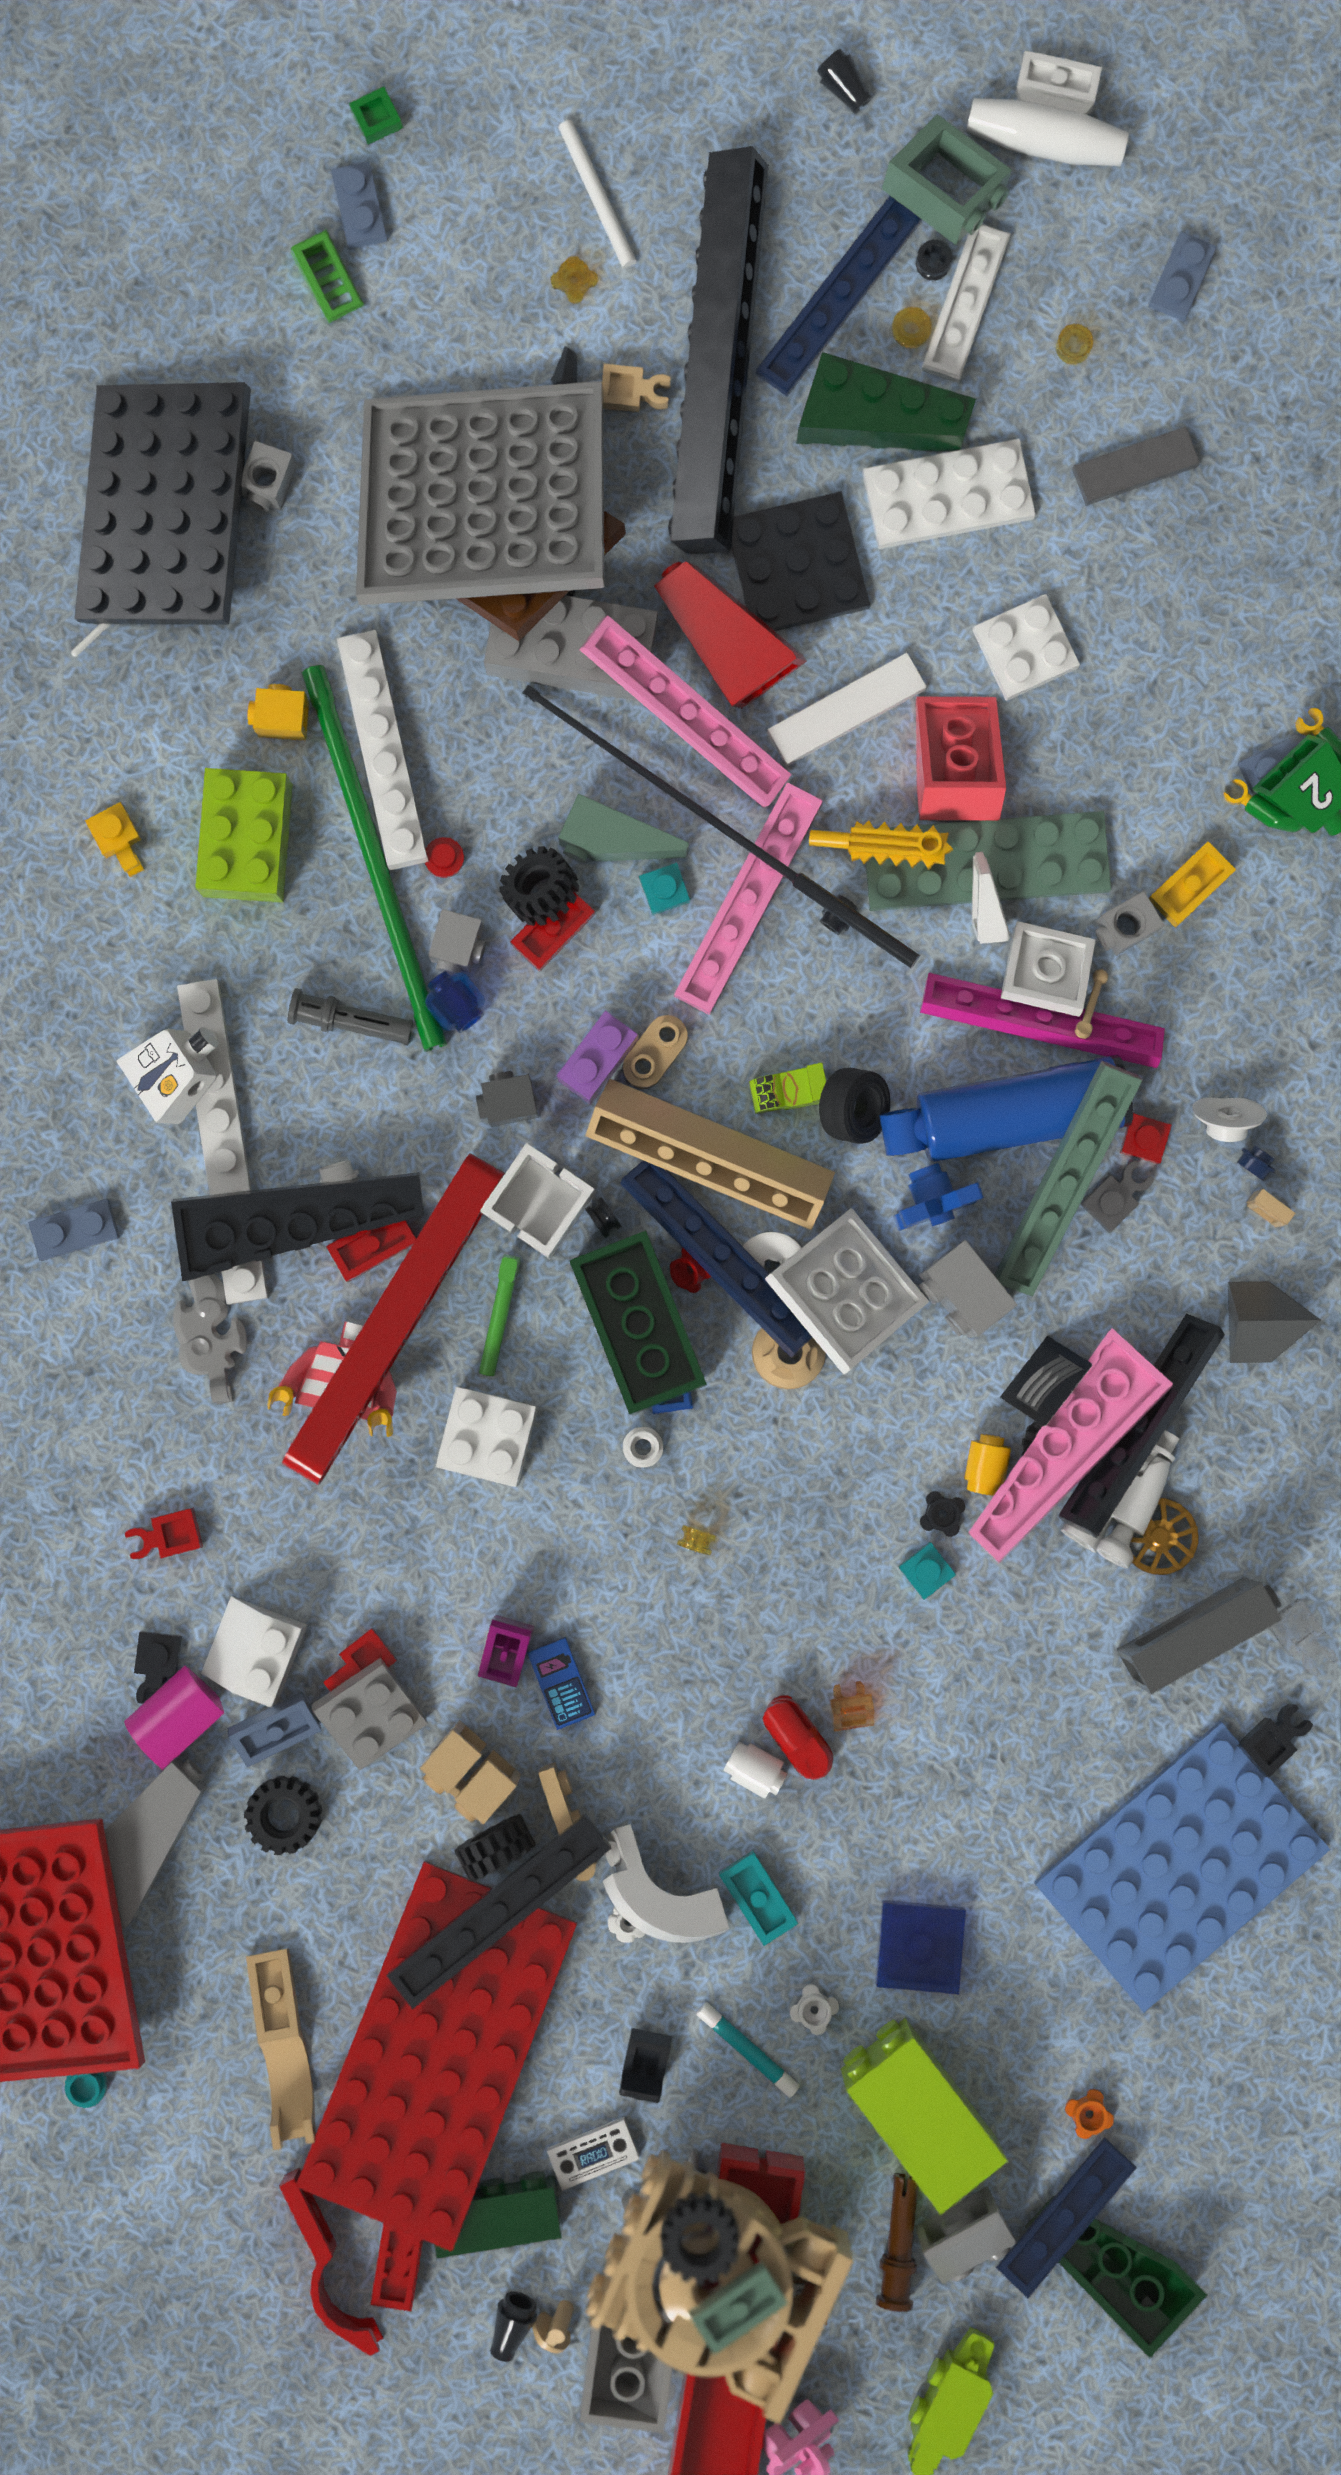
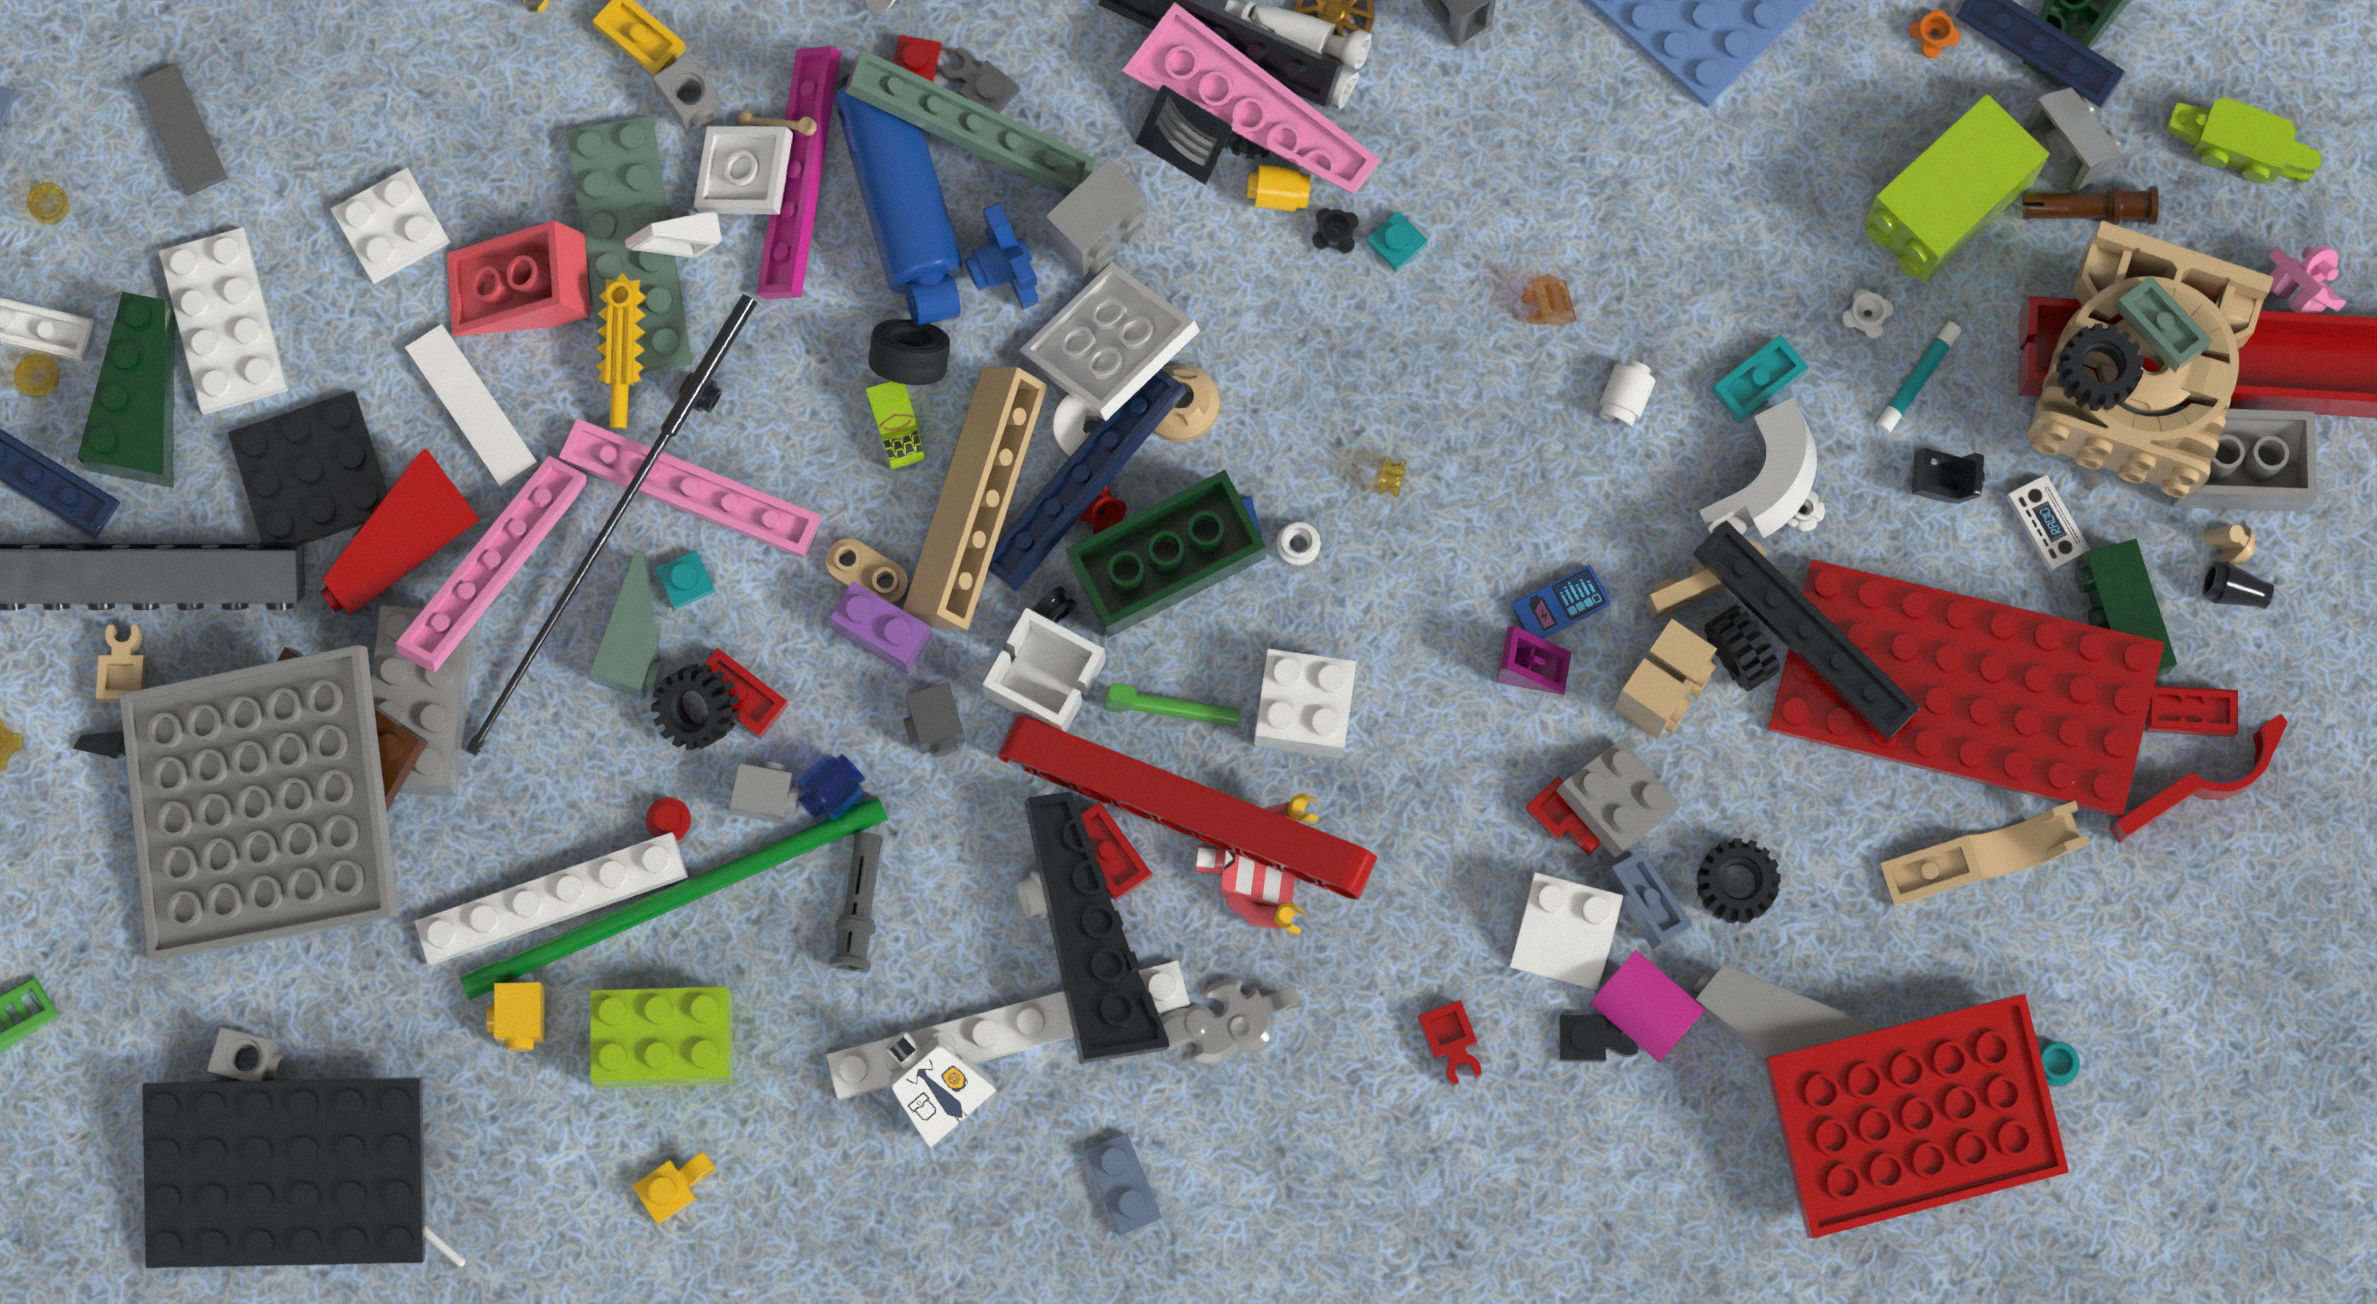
camera: 95 degrees left, 10 degrees down
red arm [762,1695,833,1780] -> none
clear blue plate [875,1900,966,1995] -> none

